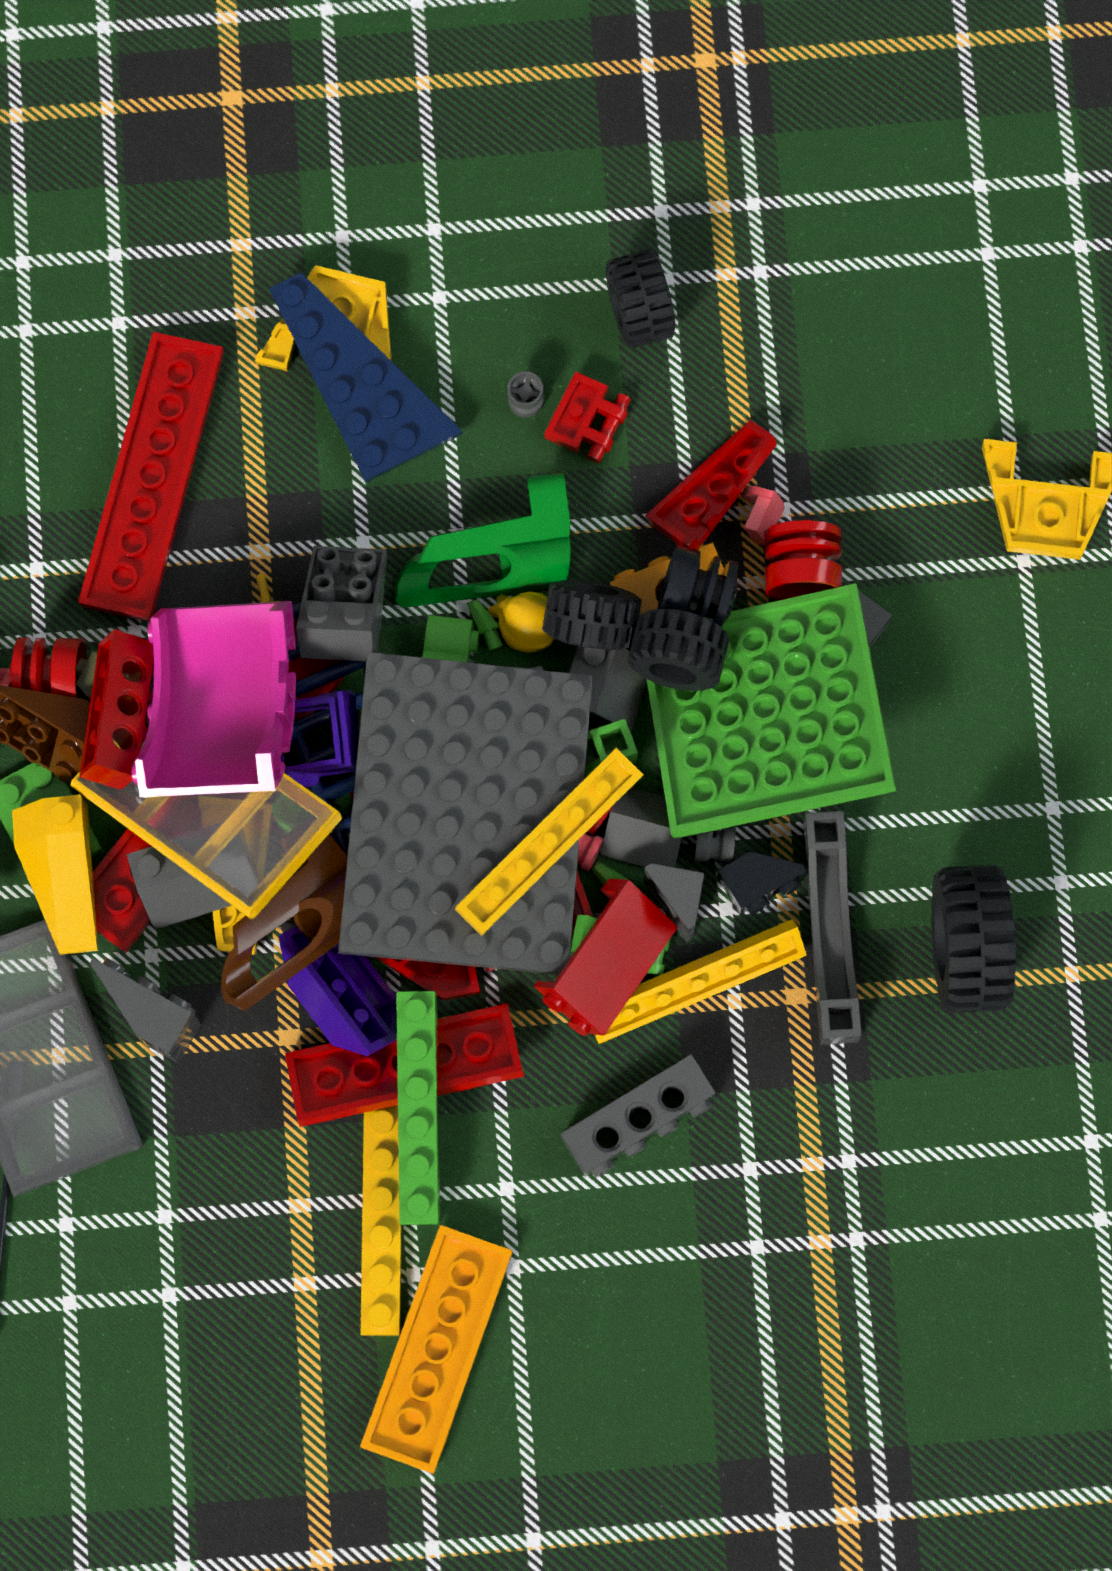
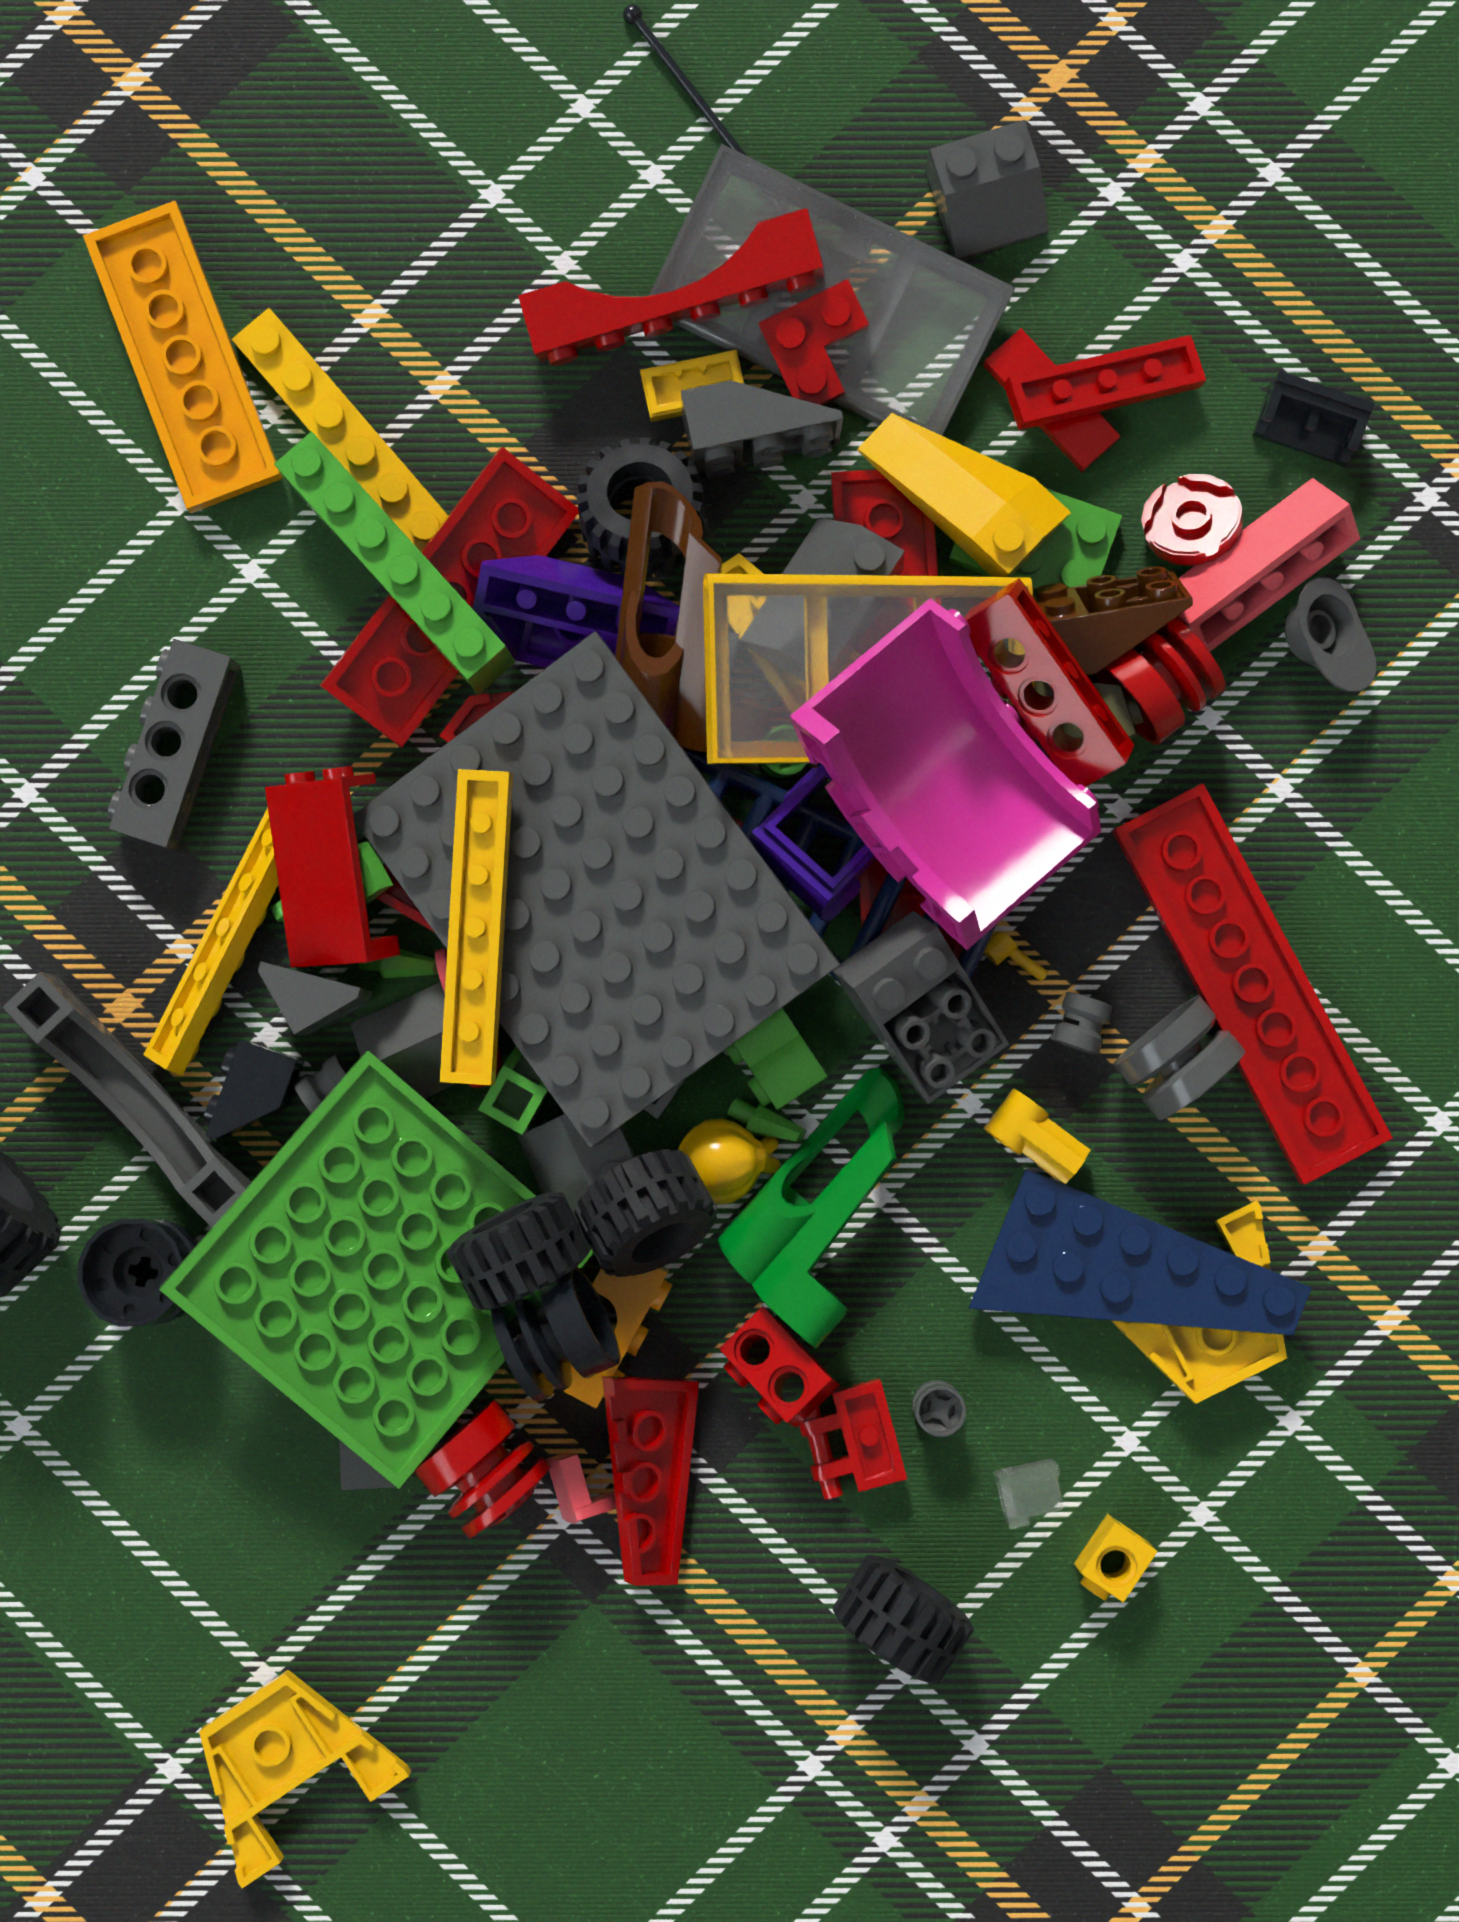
camera: 135 degrees right, 10 degrees up
none -> black wheel [77,1219,199,1327]
none -> red arch [518,208,825,366]
none -> black tyre [577,438,704,578]
none -> yellow plate [640,350,744,422]
none -> red brick [719,1306,840,1428]
none -> red plate [758,279,869,406]
none -> yellow piece [983,1088,1091,1184]
none -> clear panel [993,1458,1063,1529]
none -> dark grey wheel [1051,992,1114,1055]
none -> yellow brick [1074,1513,1158,1603]
none -> dark grey wheel [1113,995,1246,1121]

